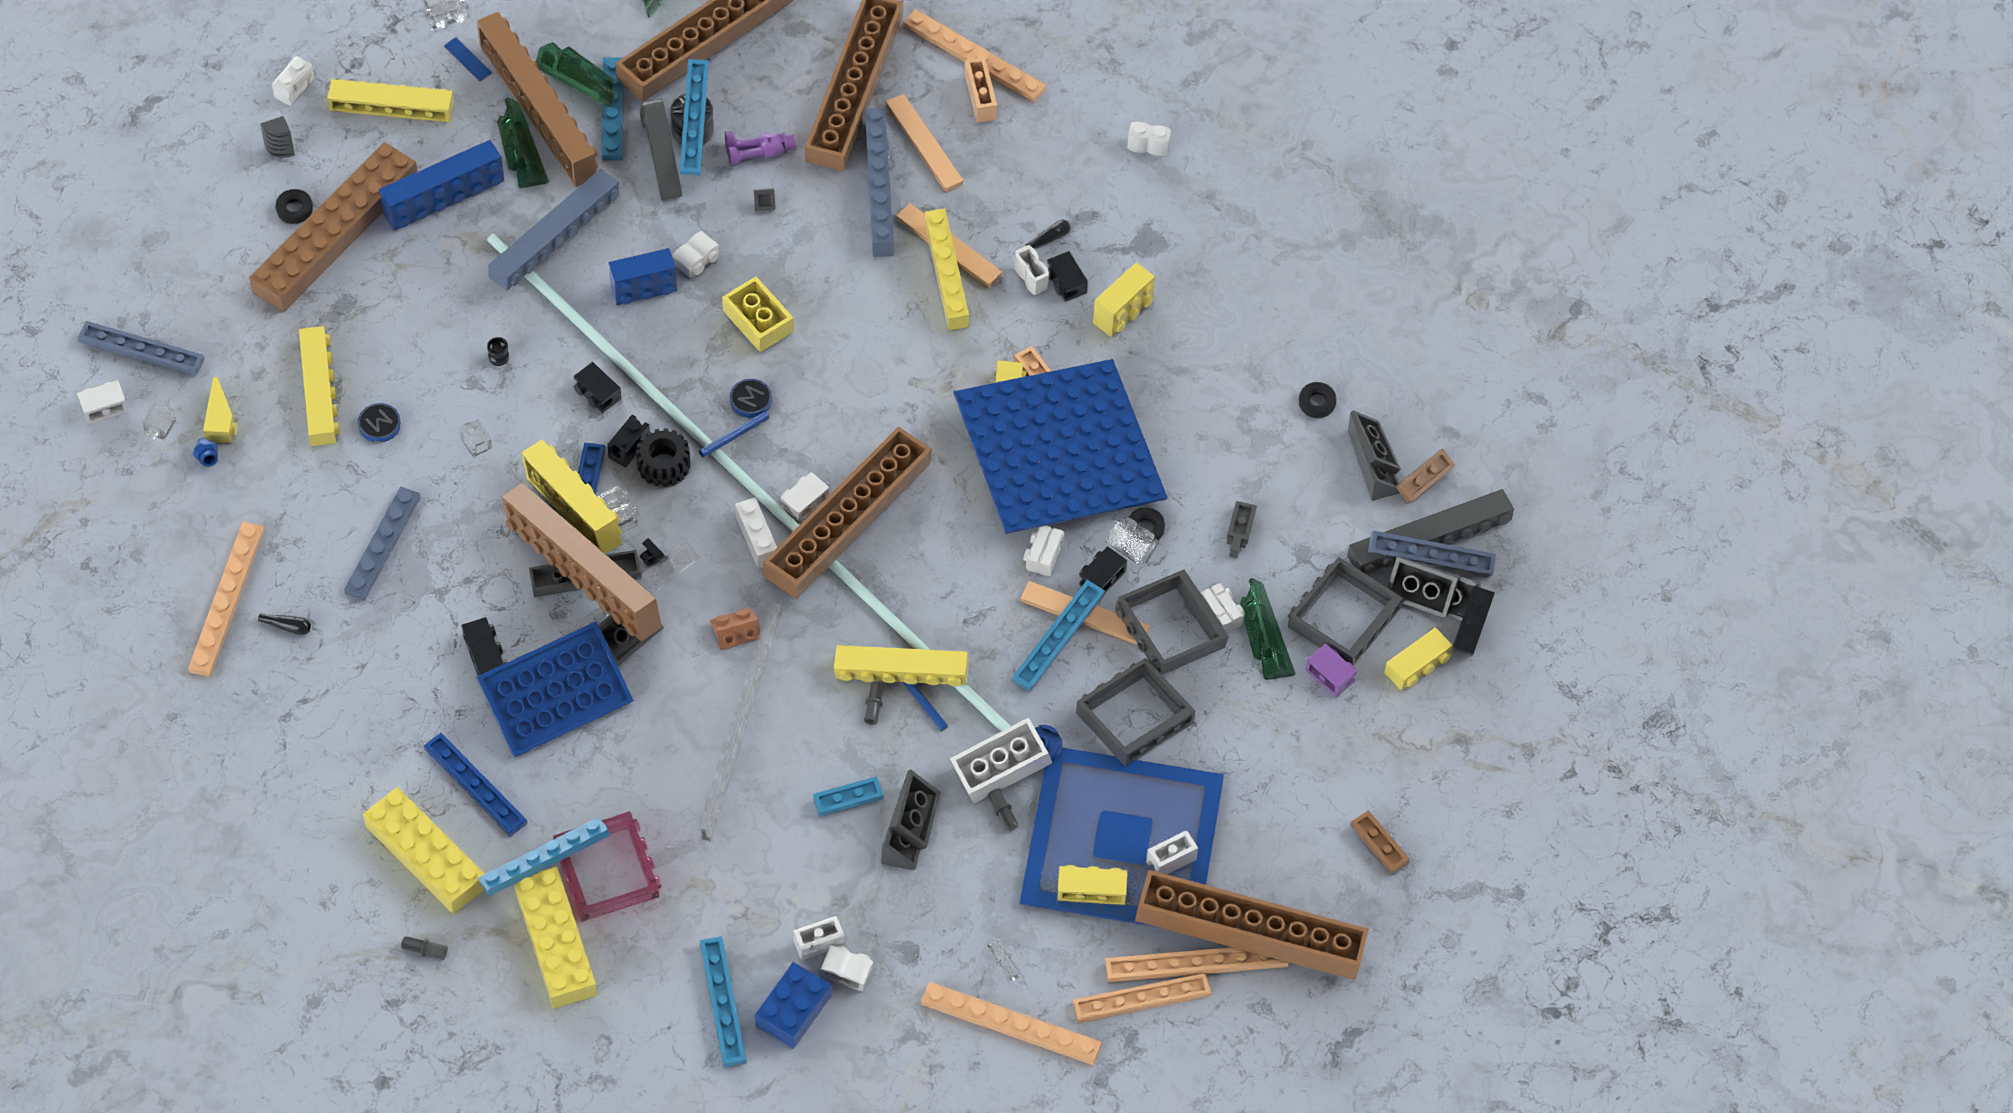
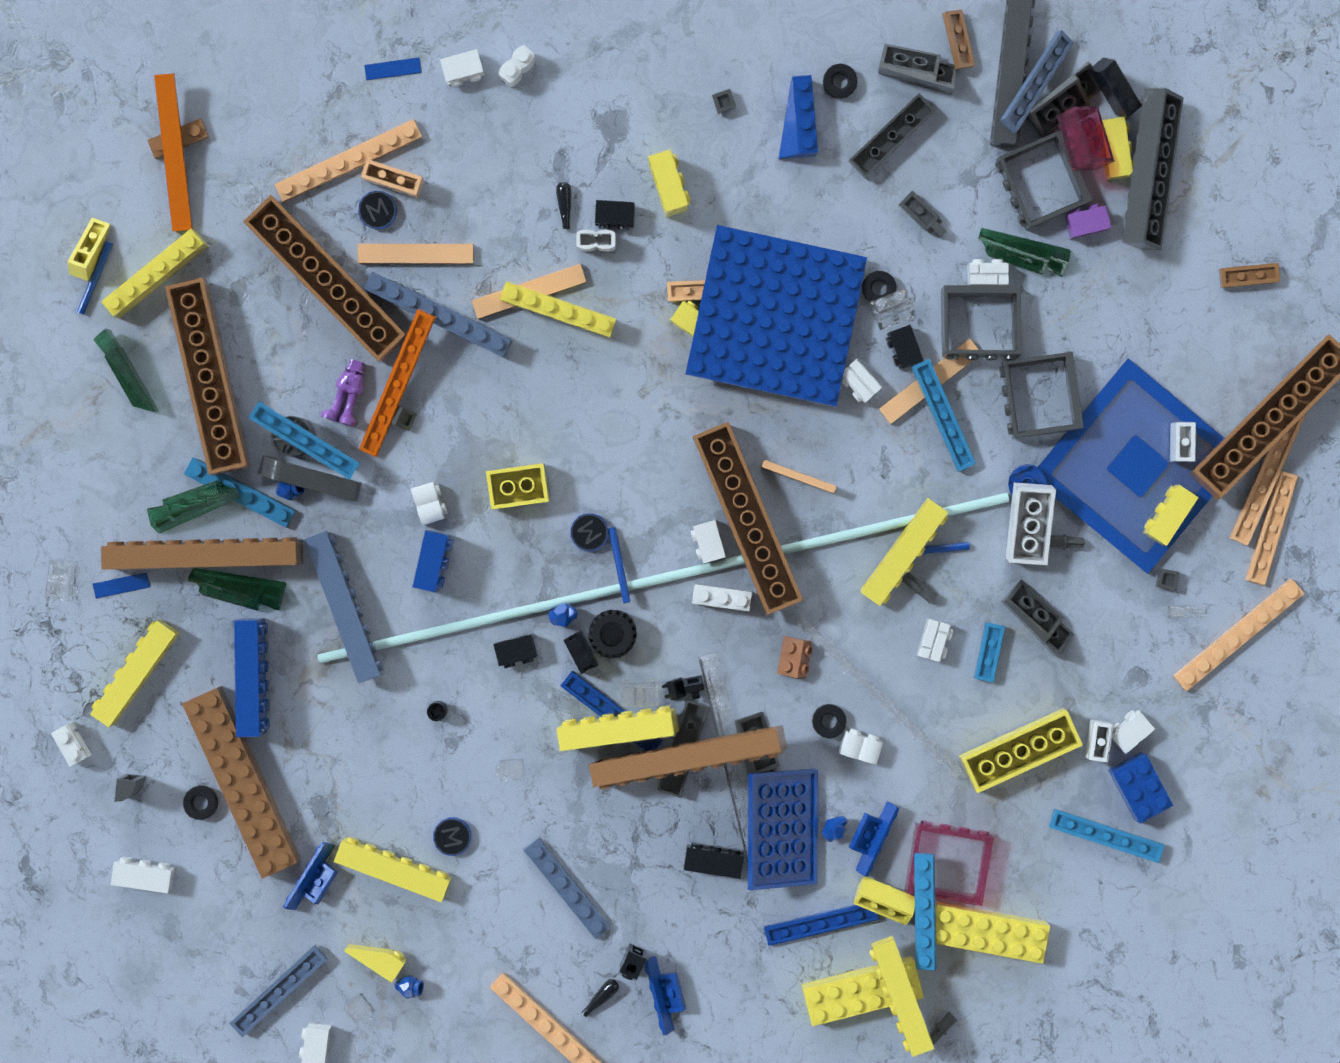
camera: 55 degrees left, 30 degrees up
none -> white brick [111,857,176,893]
none -> blue rock [276,482,304,501]
none -> blue bracket [283,842,338,910]
none -> black tile [358,191,397,230]
none -> orange tile [359,309,436,457]
none -> blue sticker [364,57,421,80]
none -> white brick [440,49,485,87]
none -> blue rock [549,603,578,627]
none -> black brick [619,943,647,980]
none -> blue bracket [645,956,686,1036]
none -> black tile [662,677,687,701]
none -> dark grey plate [712,89,736,114]
none -> light nougat tile [761,460,836,493]
none -> blue wedge [778,75,818,159]
none -> black tyre [812,704,847,739]
none -> blue rock [821,816,847,842]
none -> white brick [839,728,883,765]
none -> dark grey piece [848,93,936,179]
none -> blue bracket [849,801,899,877]
none -> light yellow brick [853,876,915,925]
none -> light yellow brick [869,936,934,1057]
none -> white brick [917,618,953,662]
none -> light yellow brick [958,708,1083,793]
none -> clear pink brick [1057,107,1115,171]
none -> dark grey brick [1122,88,1184,250]
none -> dark grey plate [1155,568,1180,591]

